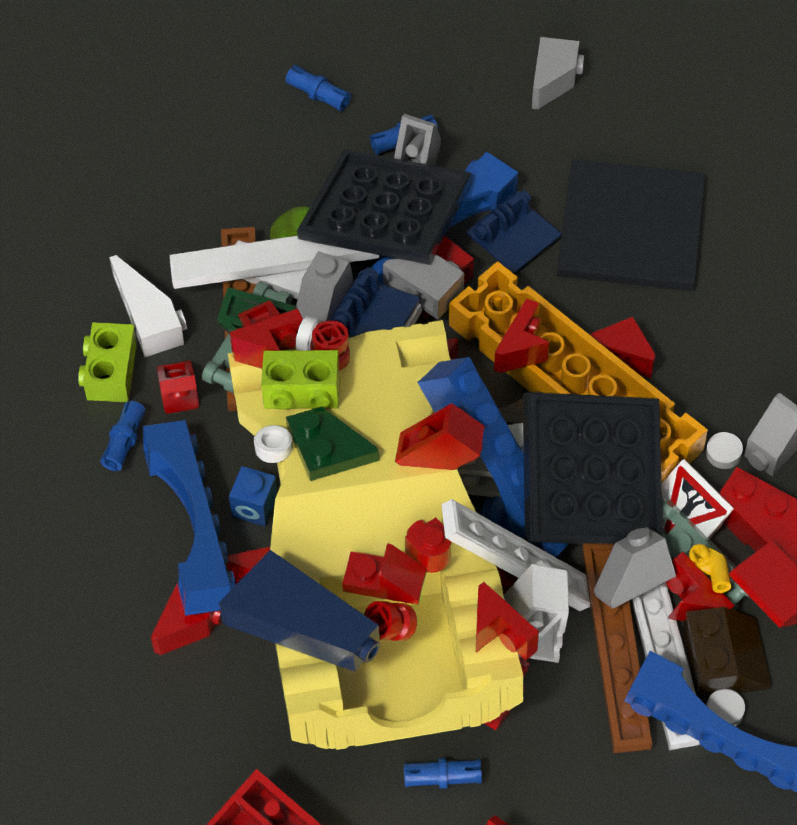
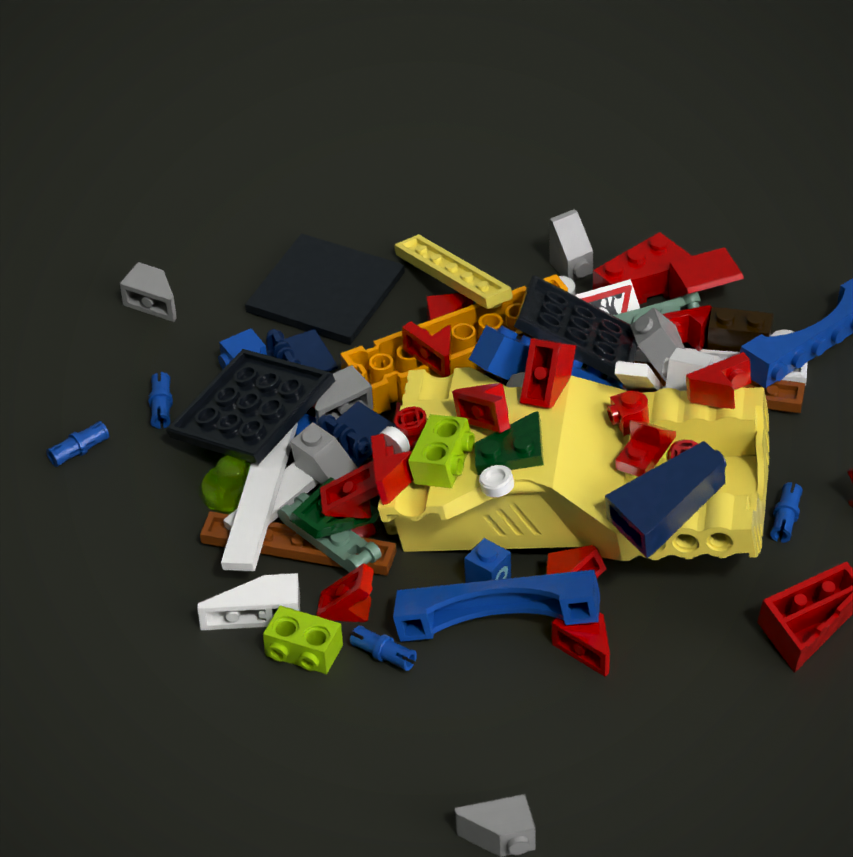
camera: 70 degrees left, 15 degrees down
light grey slope [394,114,441,166] -> none
yellow arm [689,544,731,593] -> none
none -> light yellow plate [394,234,513,309]
none -> red slope [452,383,510,433]

